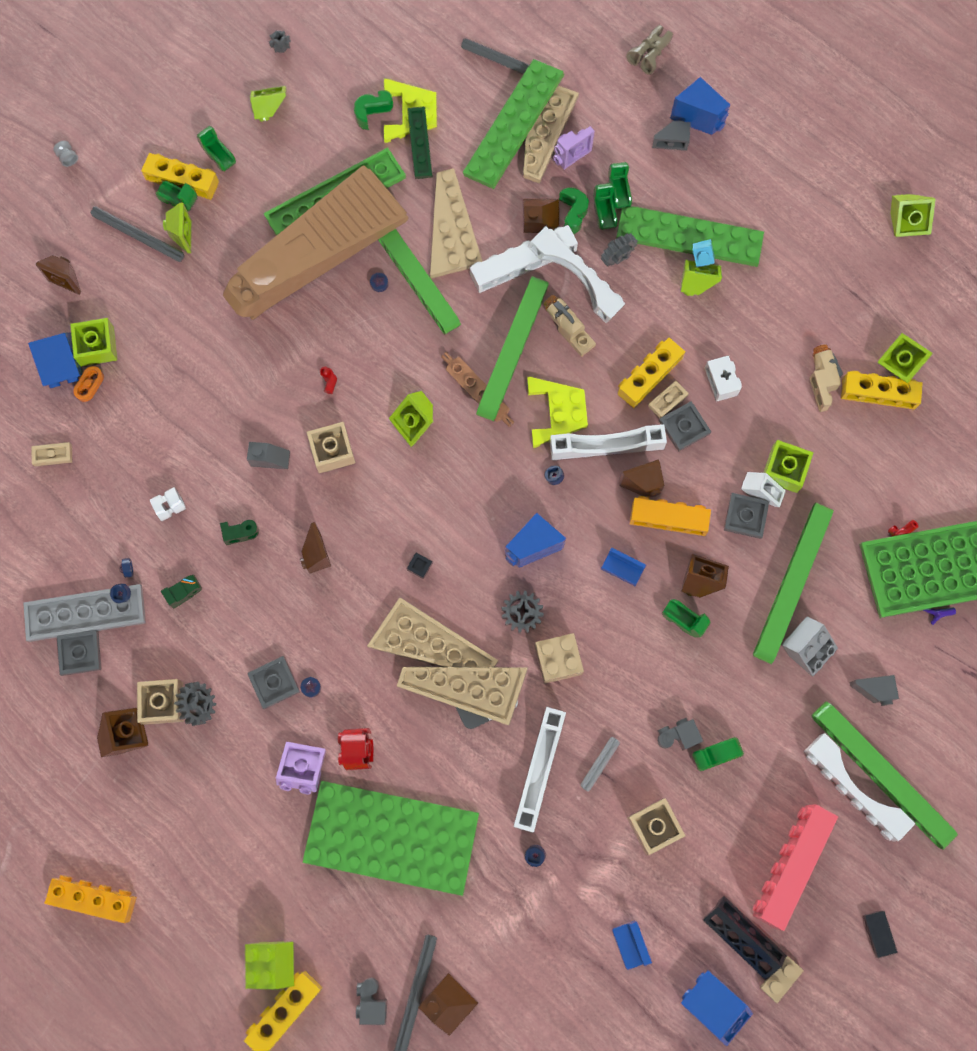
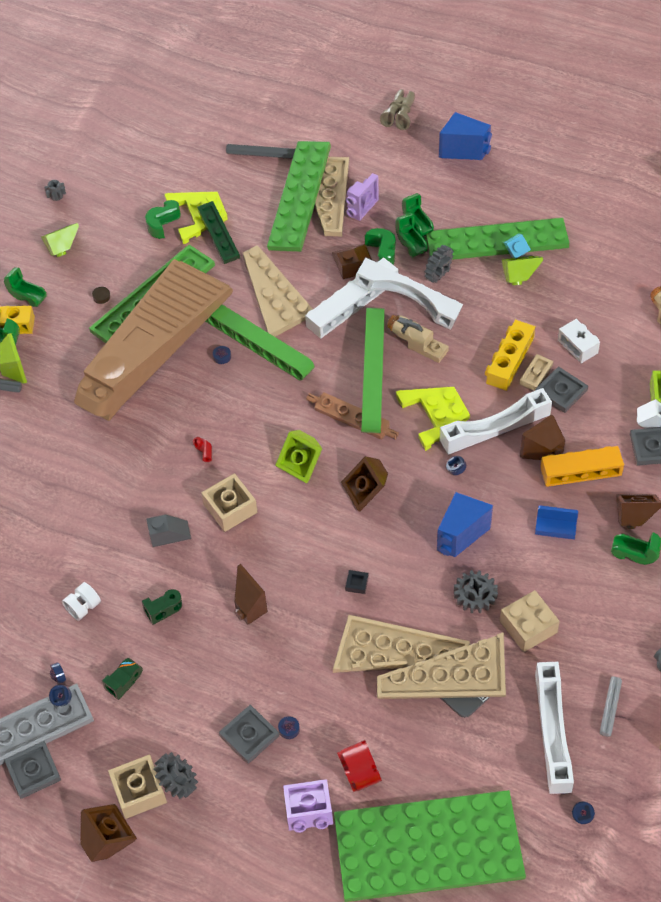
camera: 15 degrees left, 20 degrees down
dark grey slope [652,120,691,151] -> none
none -> dark brown tile [92,287,110,304]
none -> reddish brown slope [341,456,388,512]

